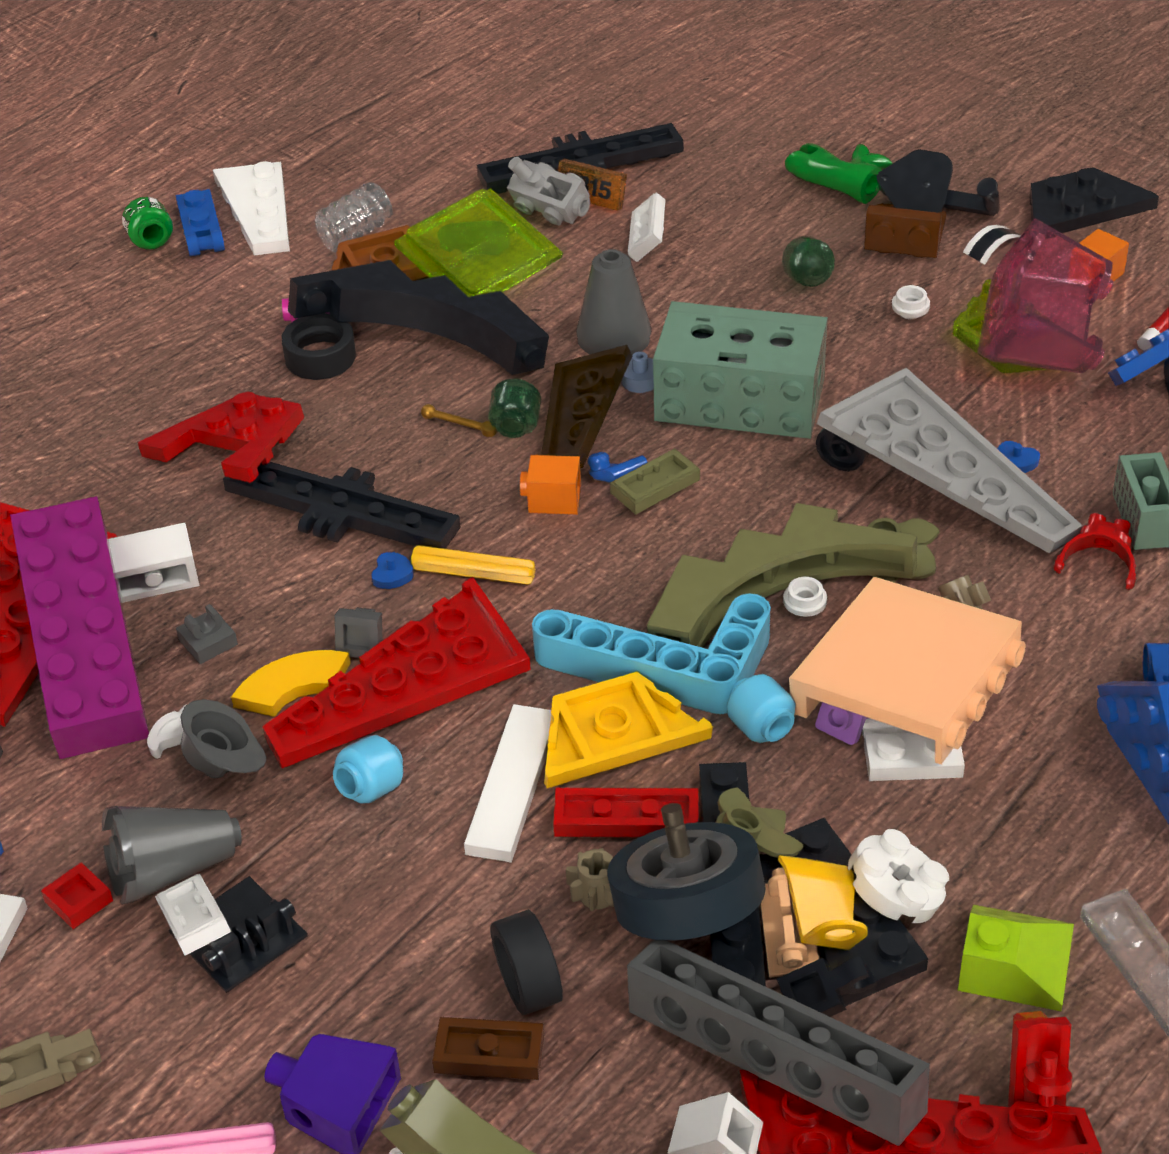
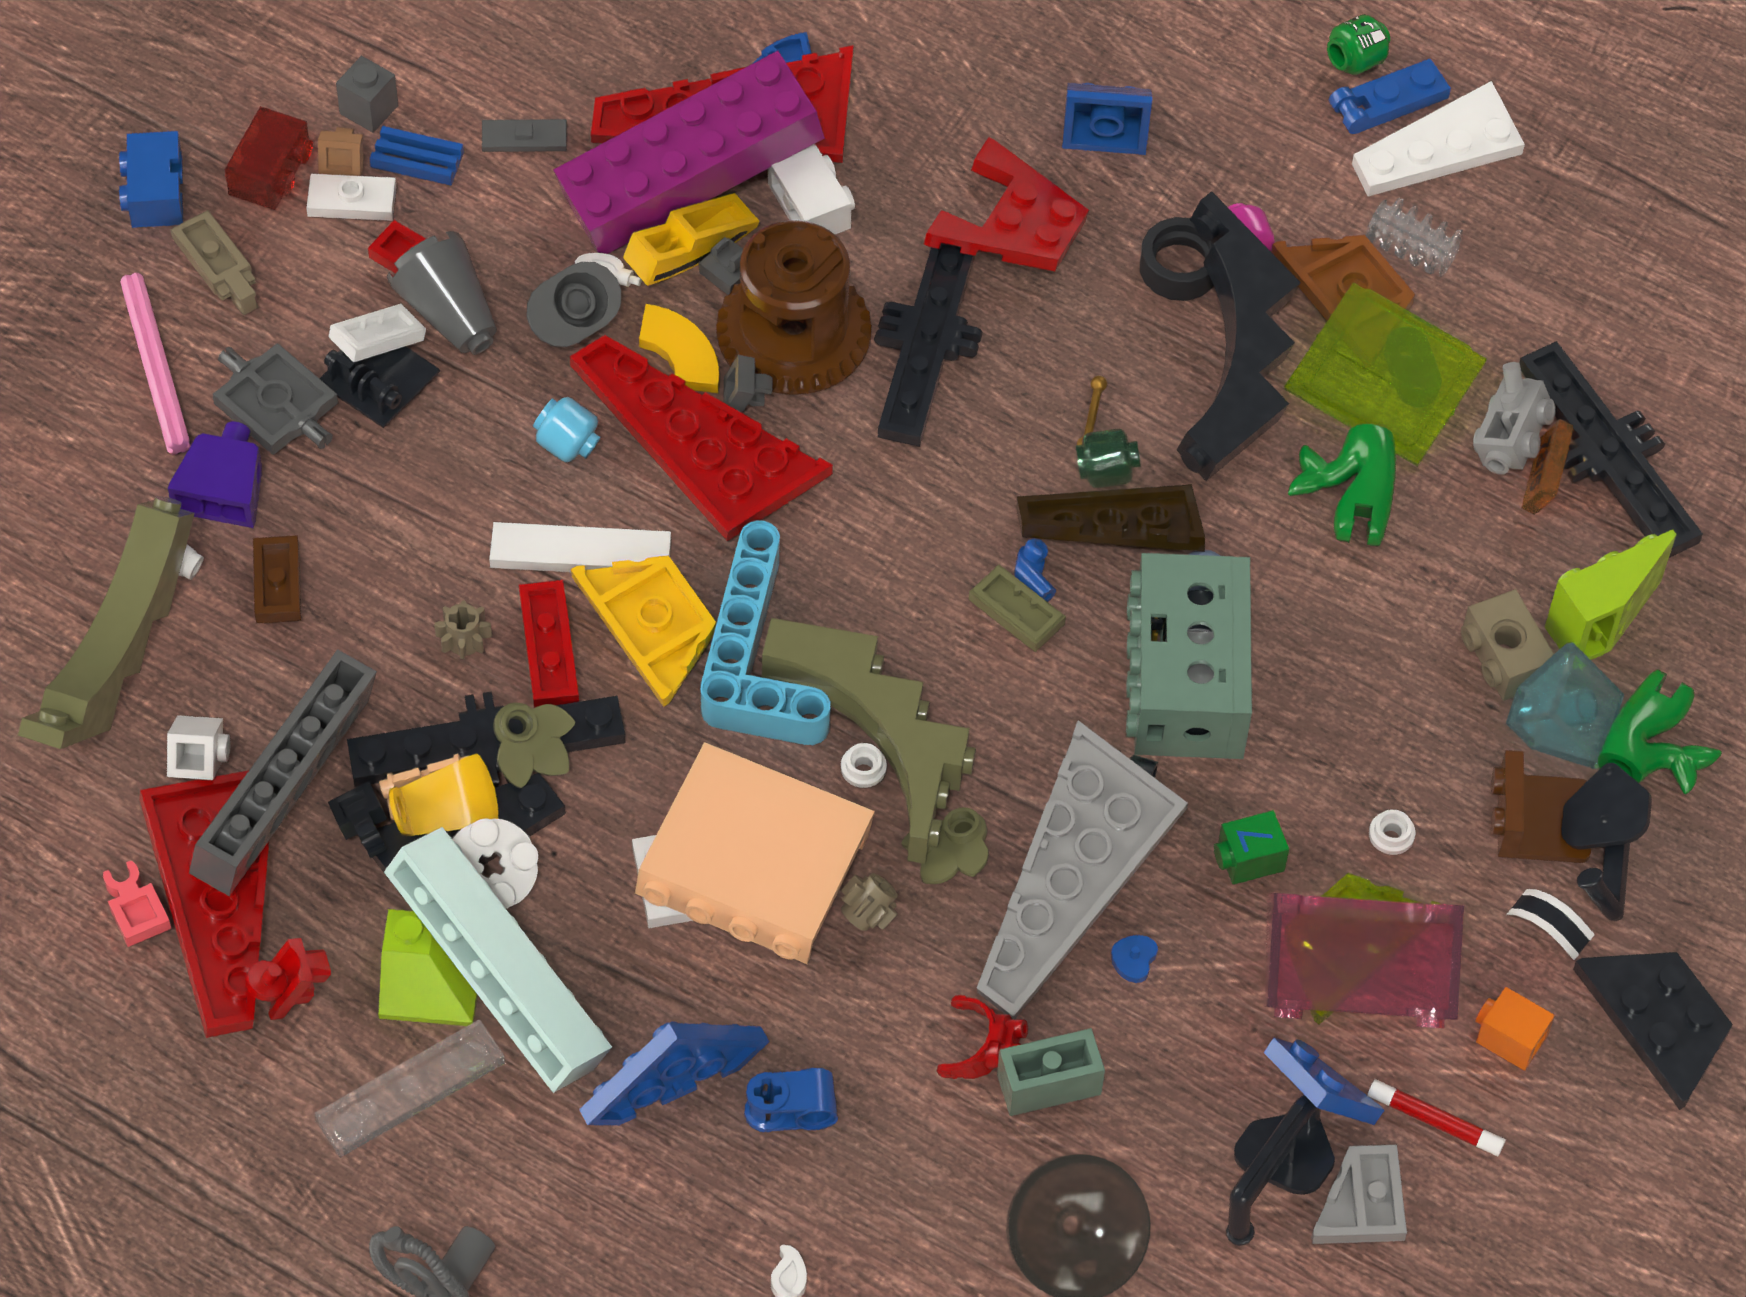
camera: 75 degrees right, 15 degrees up
blue piece [371,552,414,589] -> none
yellow axle [411,545,535,585] -> none
black tyre [490,909,563,1015] -> none
orange brick [520,455,581,515] -> none
dark grey cone [576,249,652,355] -> none
black wheel [607,803,766,940] -> none
white plate [628,192,665,262] -> none
medium azure head [727,674,795,743] -> none
clear green head [782,236,835,287] -> none
none -> dark grey plate [212,343,338,455]
none -> light aqua brick [384,827,612,1093]
none -> yellow slope [623,193,760,286]
none -> reddish brown piece [716,220,872,395]
none -> blue slope [1062,83,1152,155]
none -> green brick [1214,810,1289,885]
none -> green piece [1288,424,1396,546]
none -> dark tan brick [1461,589,1558,701]
none -> clear light blue slope [1506,642,1624,769]
none -> lime slope [1545,530,1677,668]

